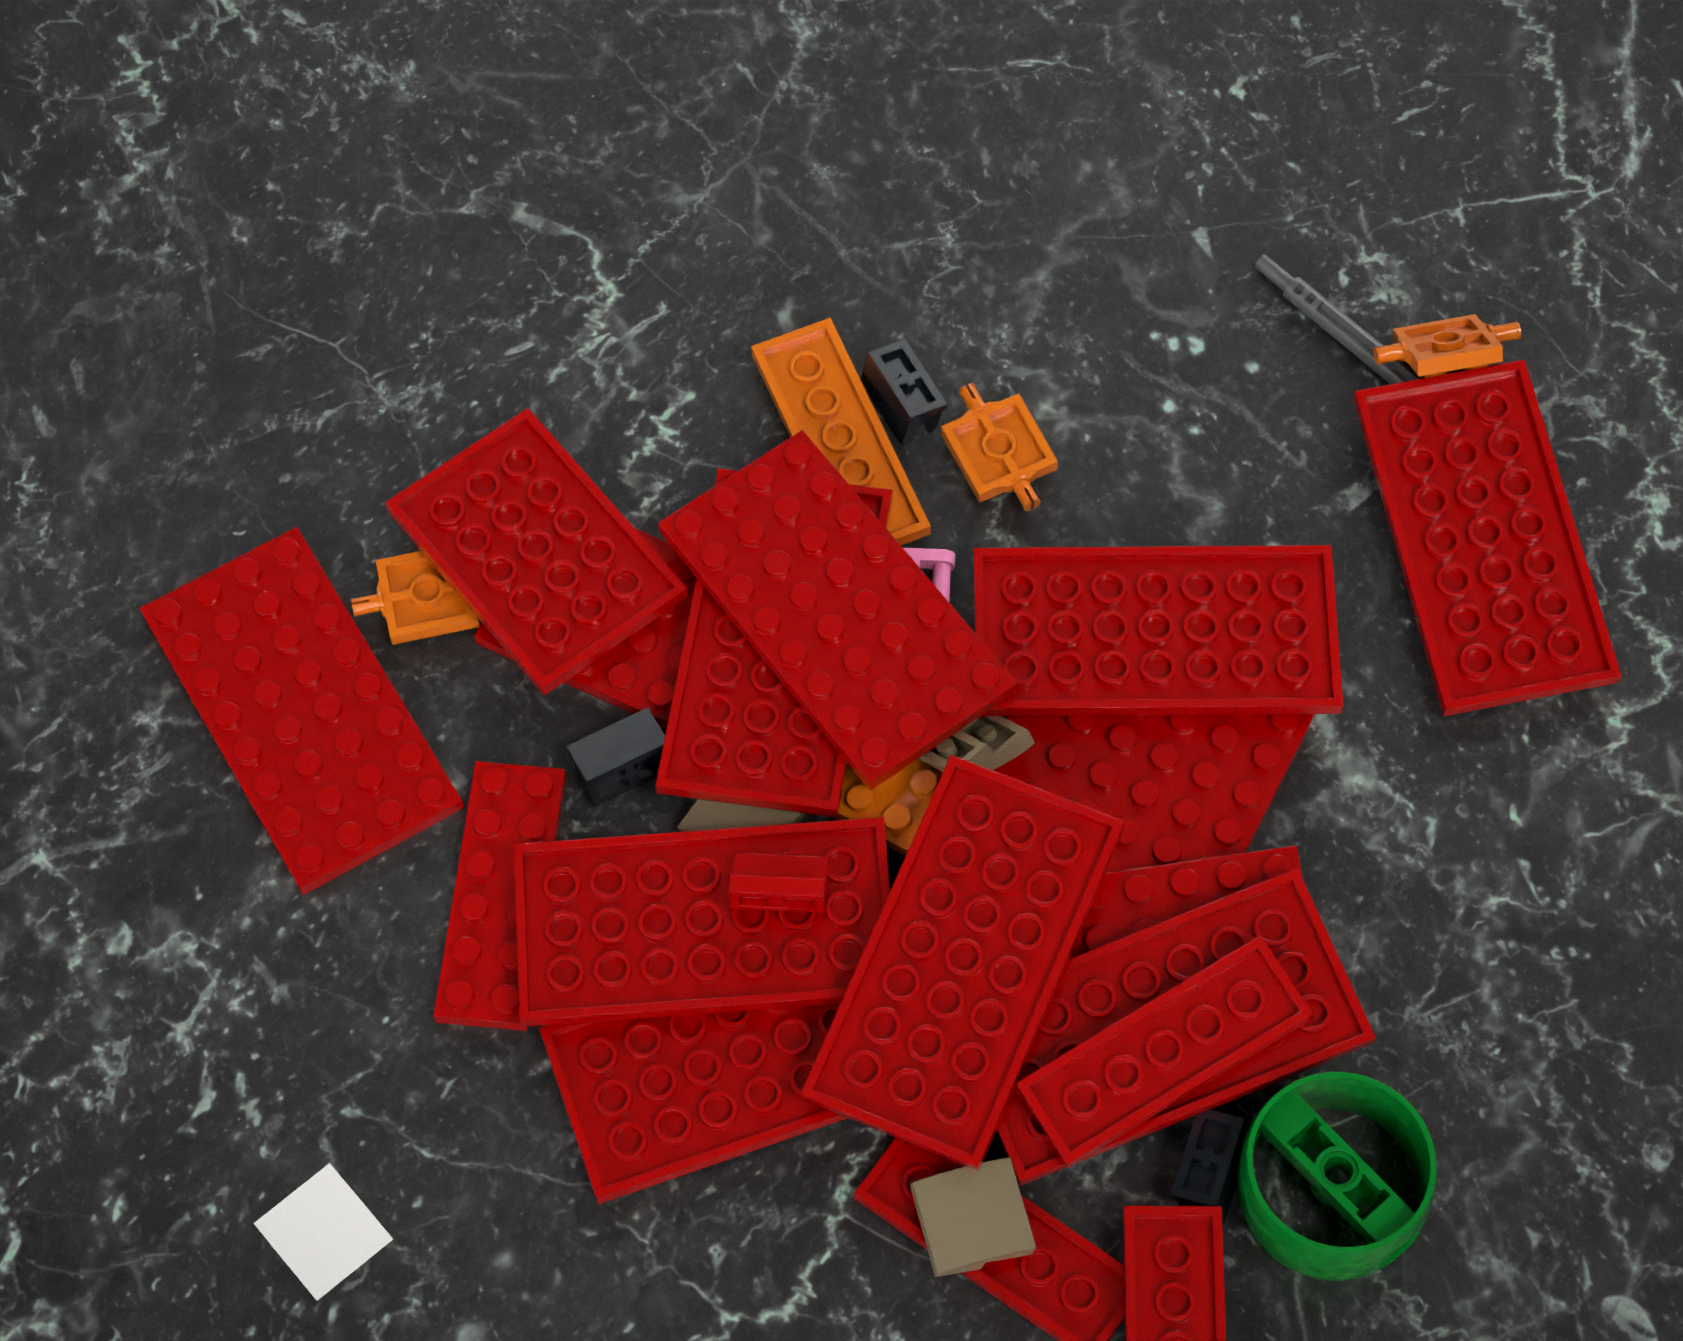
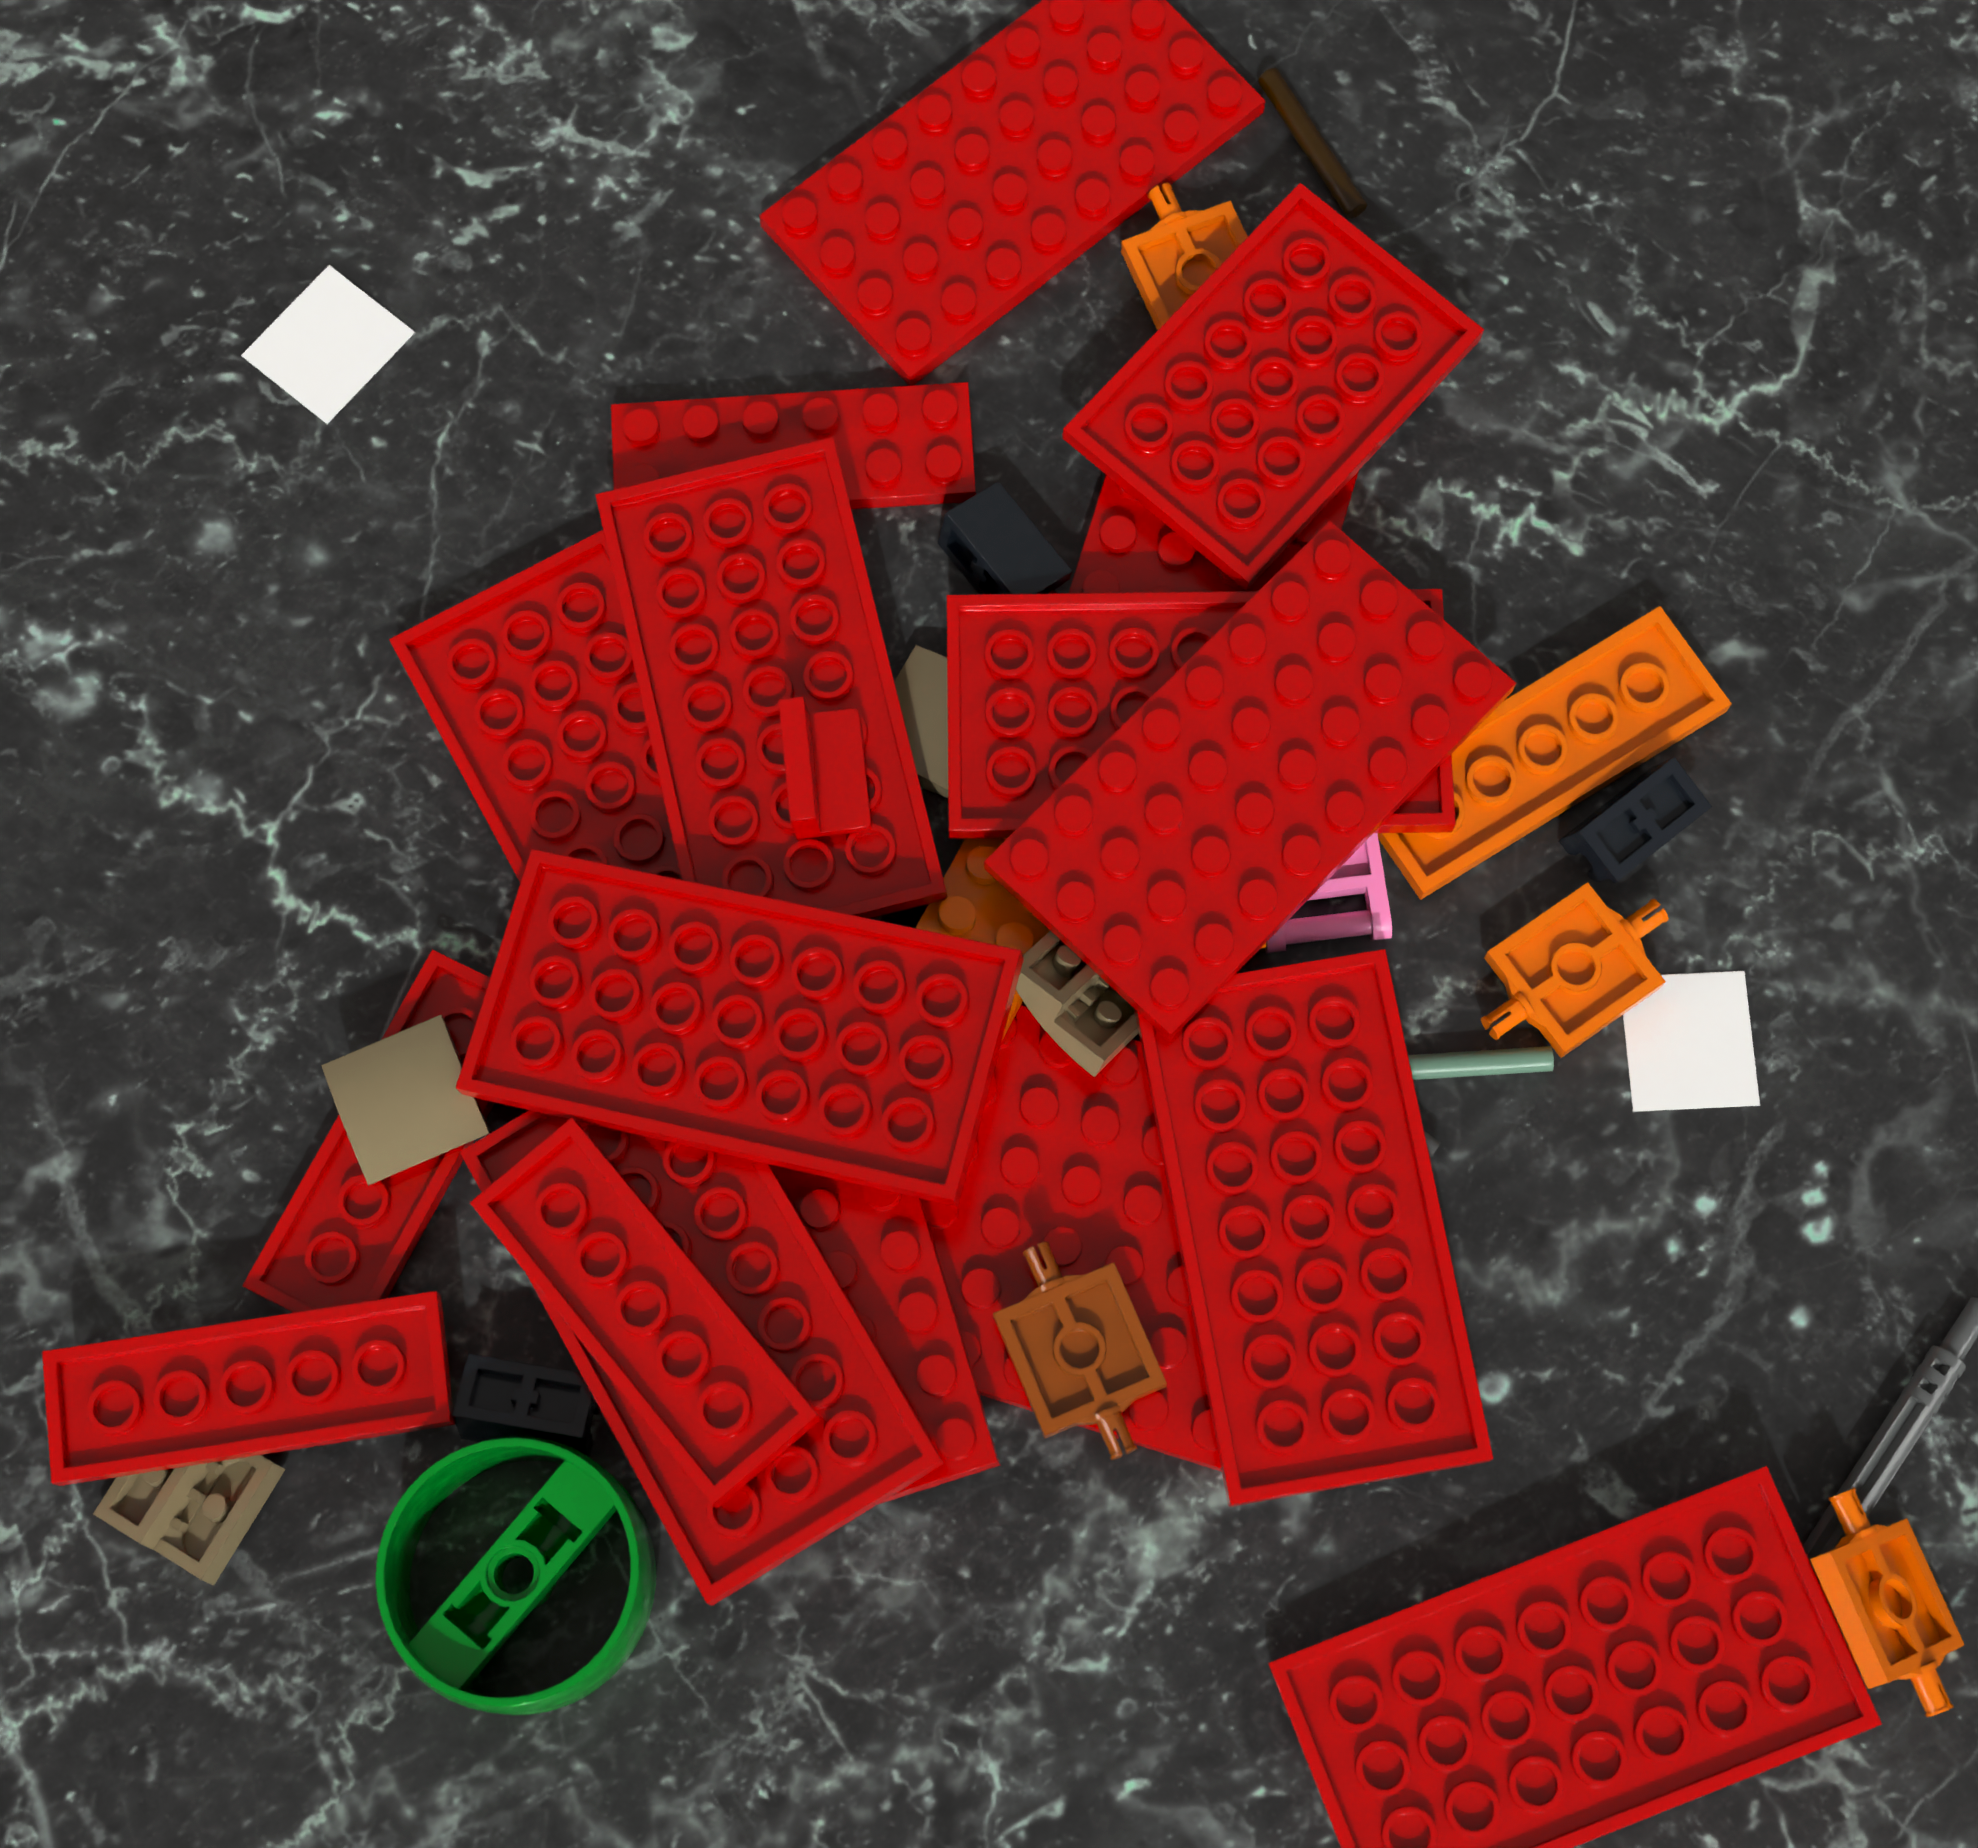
camera: 80 degrees right, 10 degrees up
none -> dark orange plate [993,1241,1167,1460]
none -> dark brown bar [1258,68,1367,219]
none -> sand green bar [1408,1046,1554,1080]
none -> white sticker [1623,971,1760,1112]

